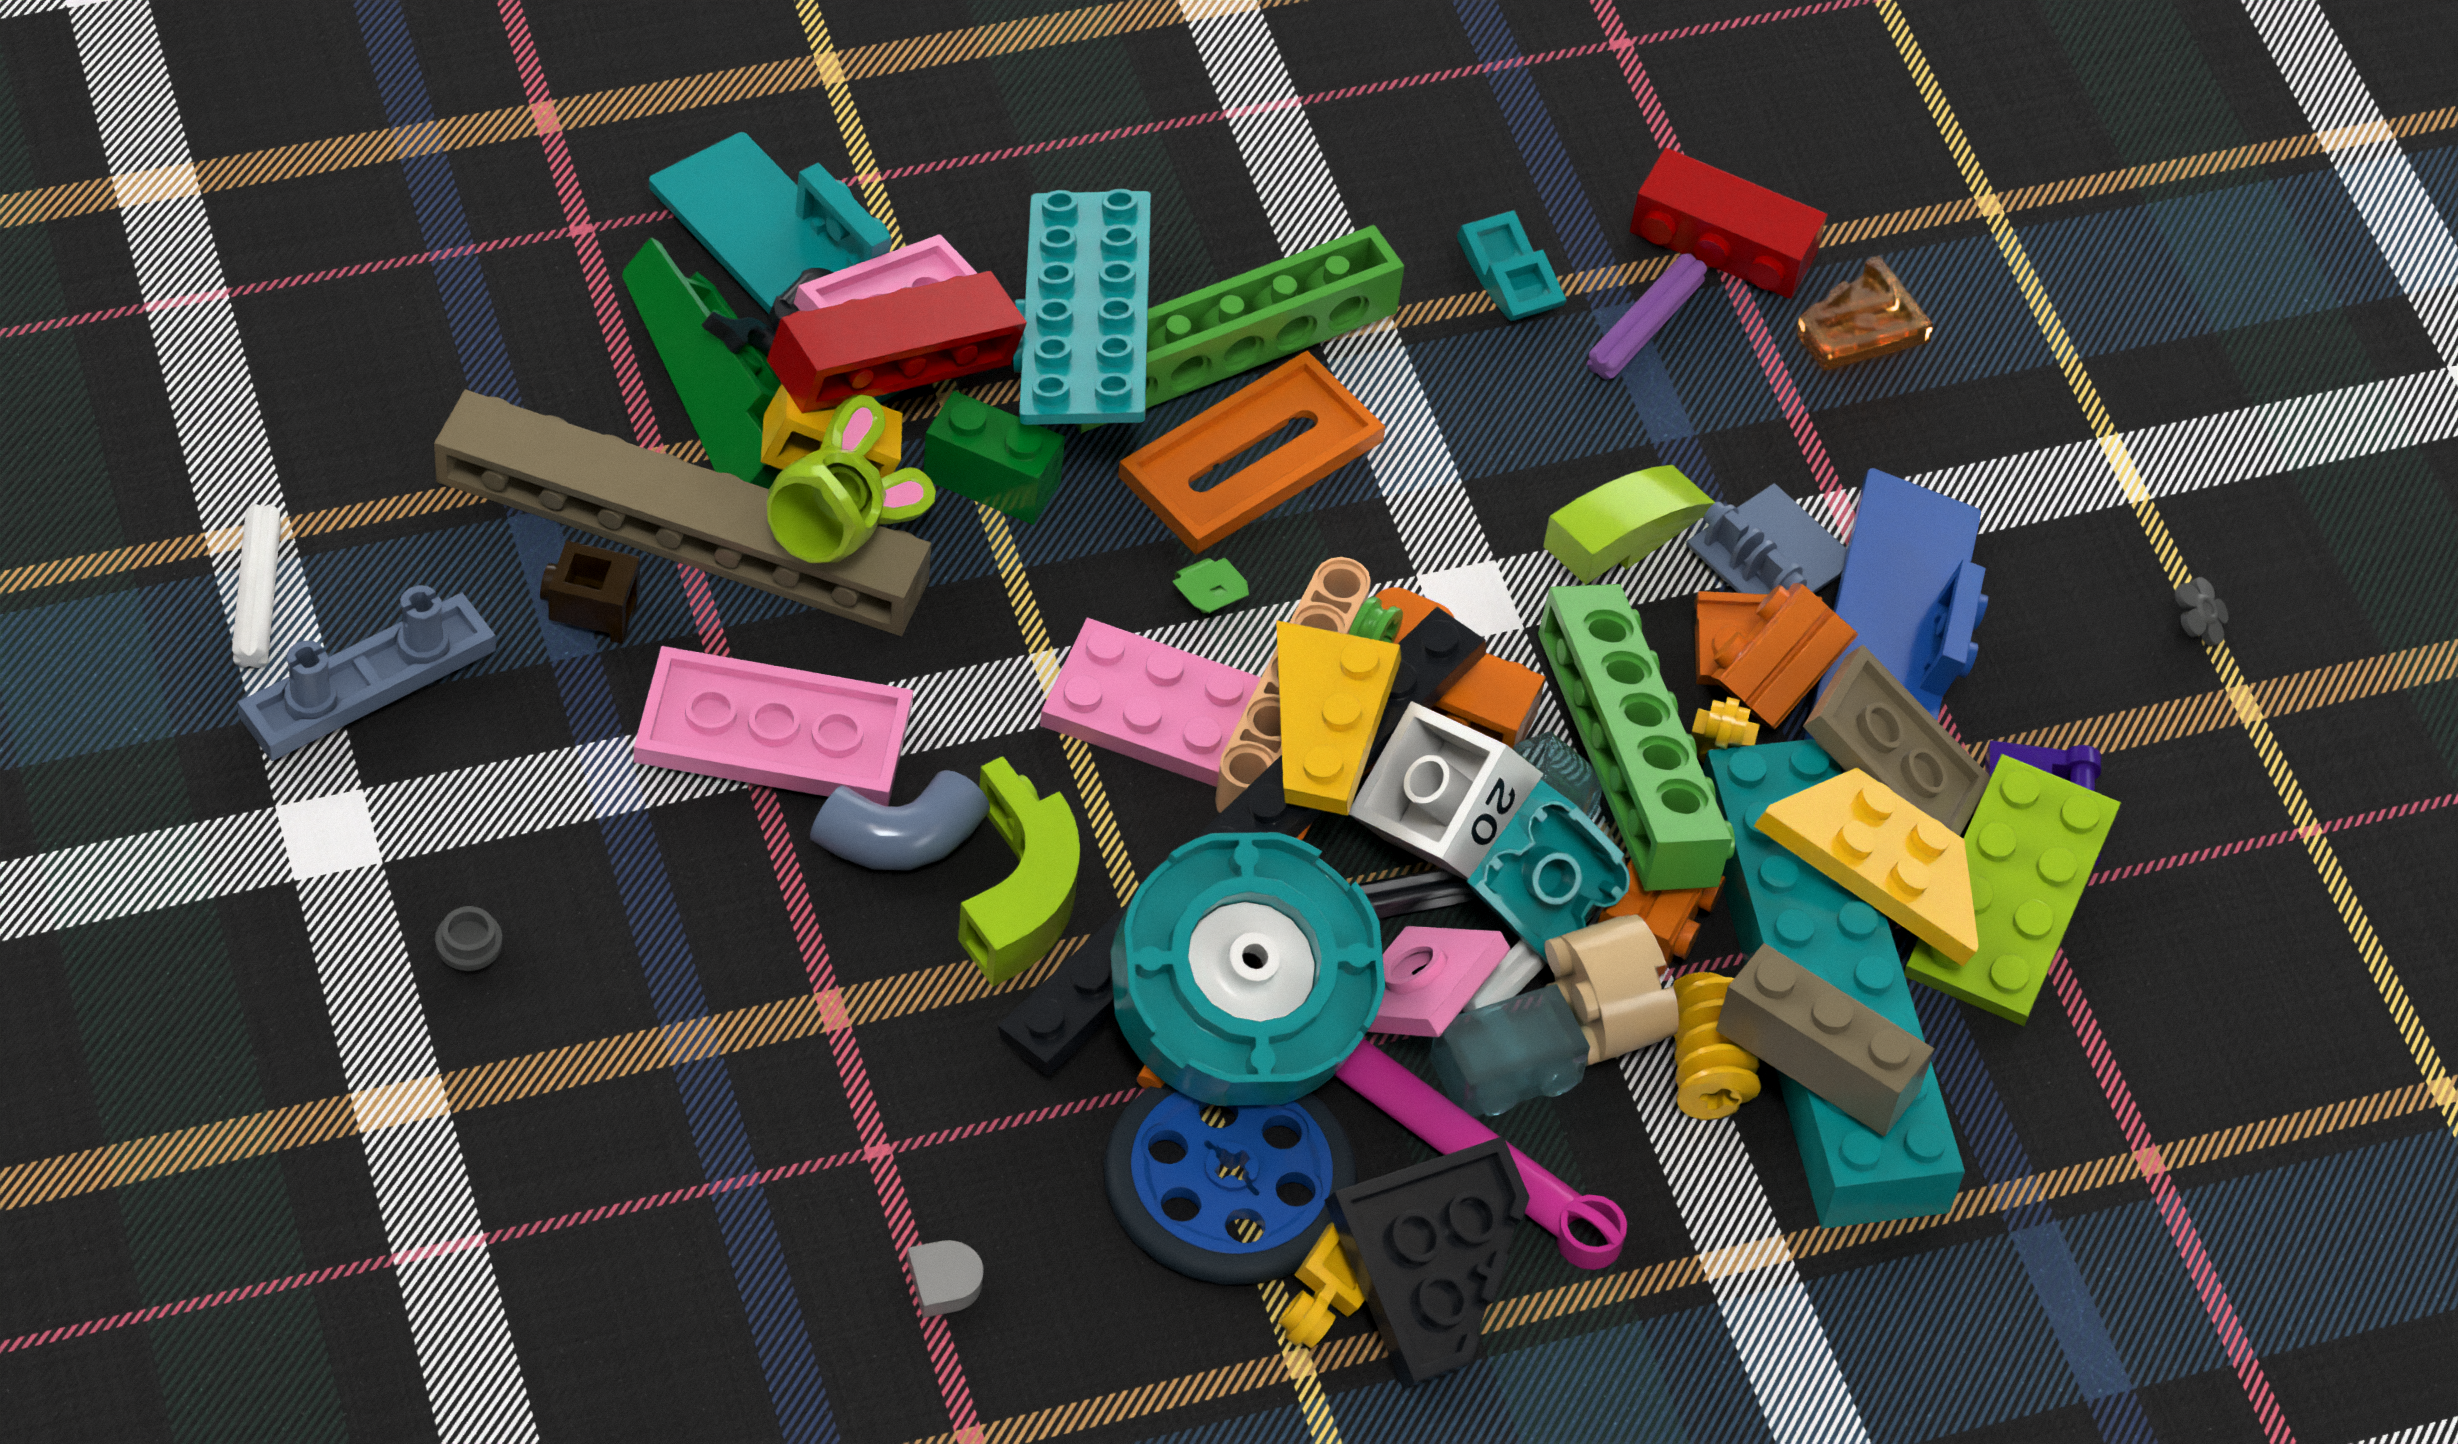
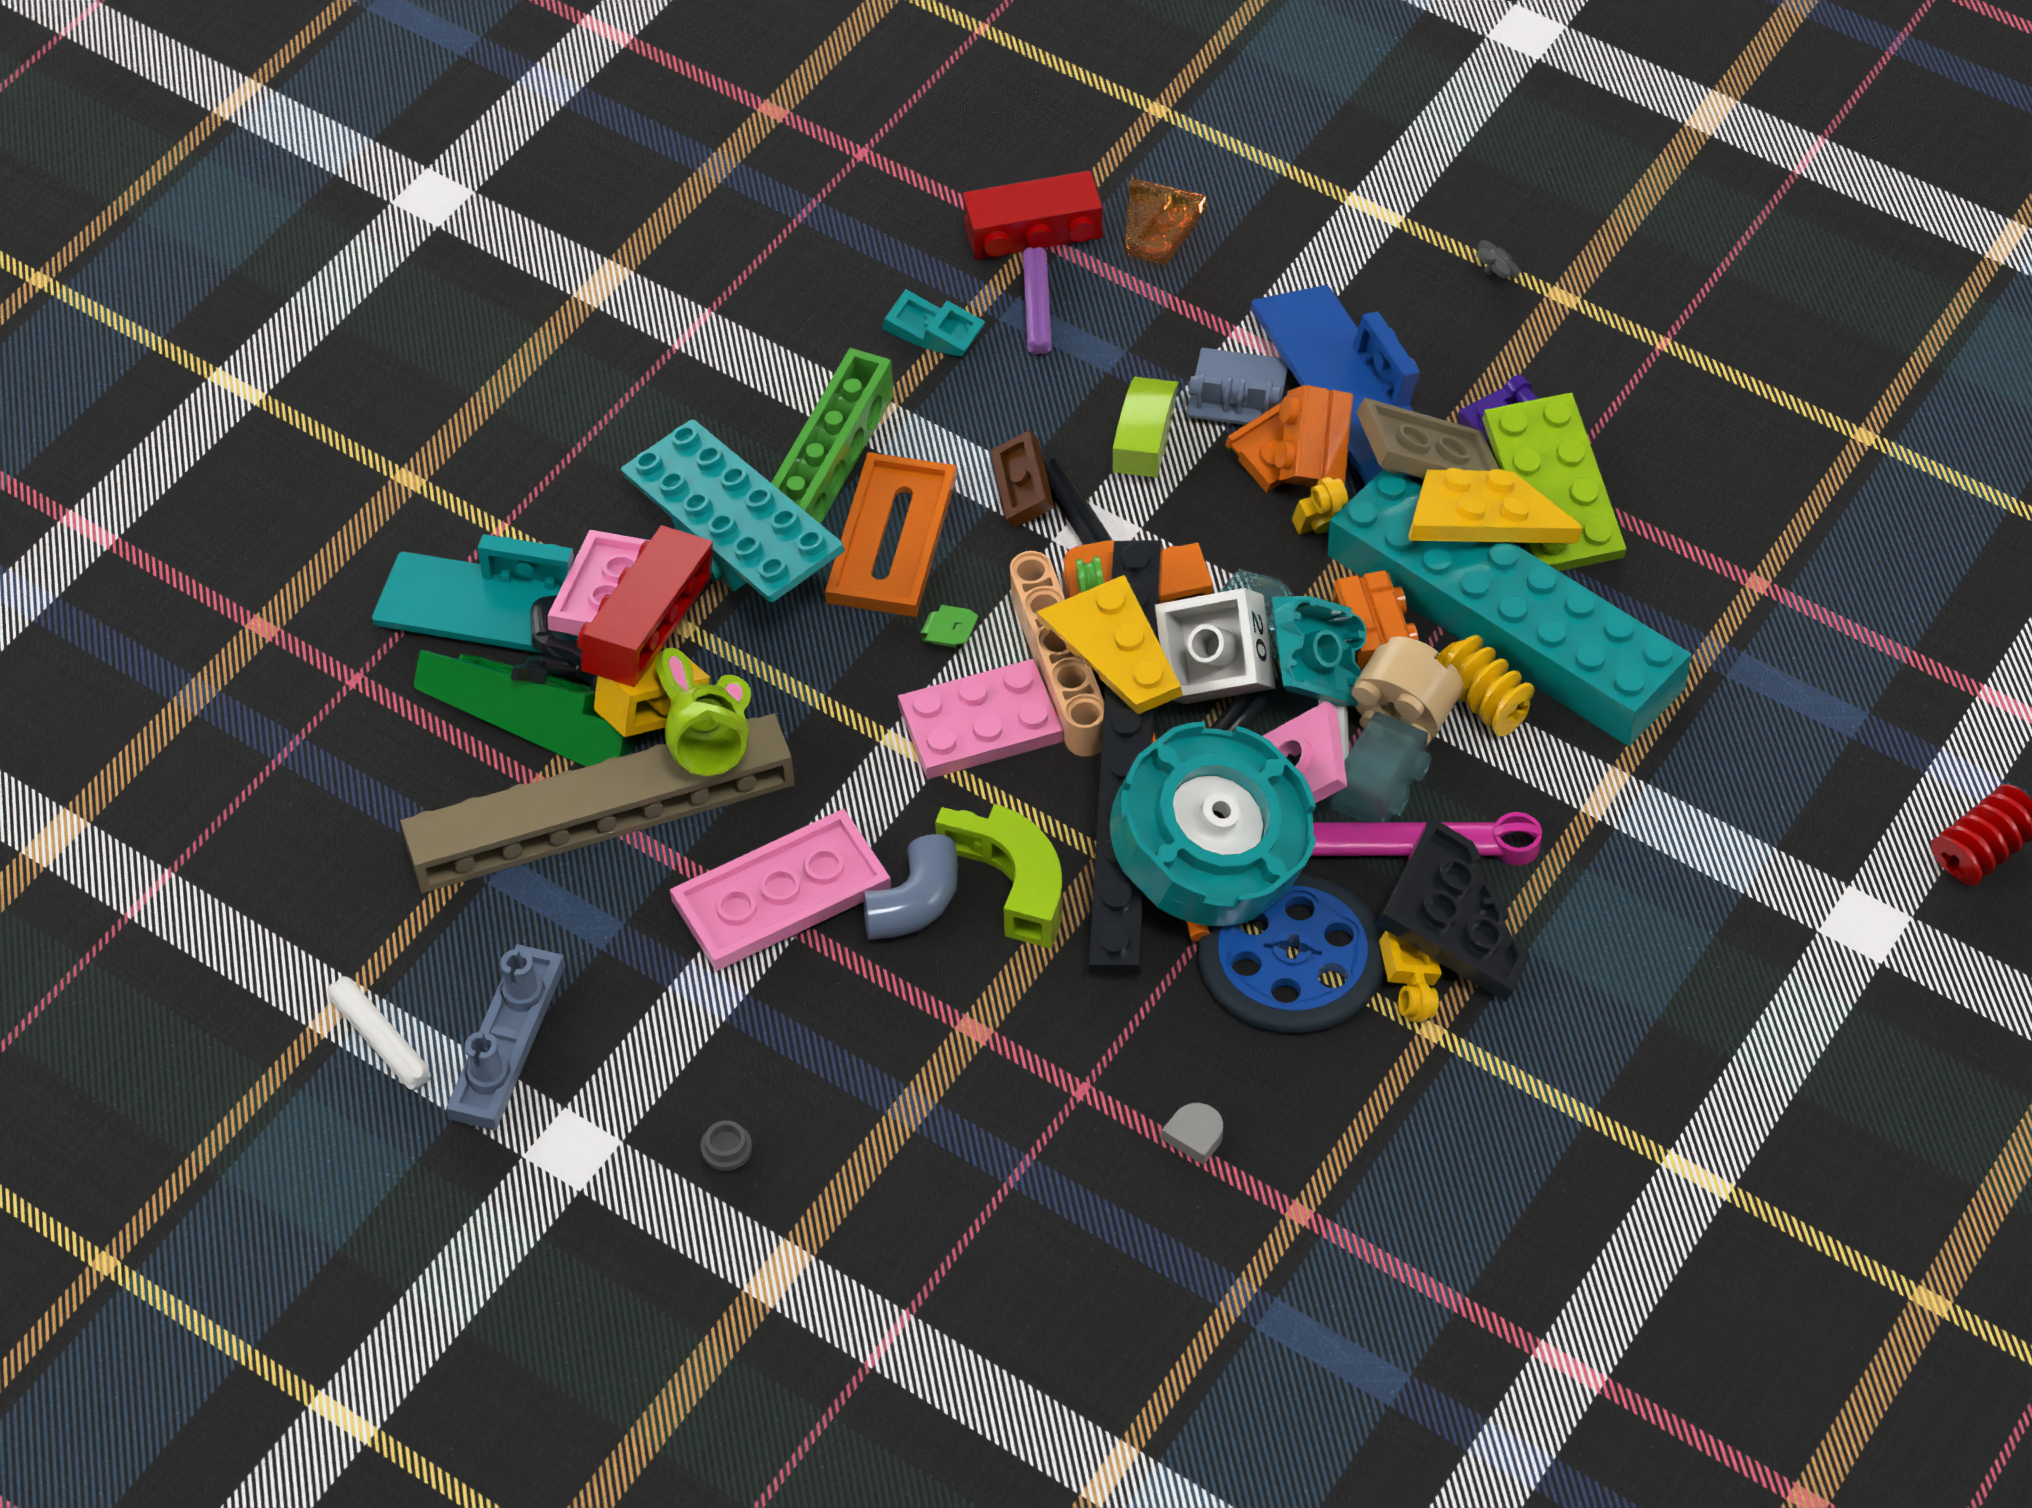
camera: 30 degrees left, 0 degrees up
dark brown brick [540,540,640,644] -> none
green brick [923,390,1065,525] -> none
bright green brick [1538,584,1735,891] -> none
dark tan brick [1716,943,1934,1137] -> none
none -> reddish brown plate [990,430,1054,528]
none -> black axle [1044,458,1113,545]

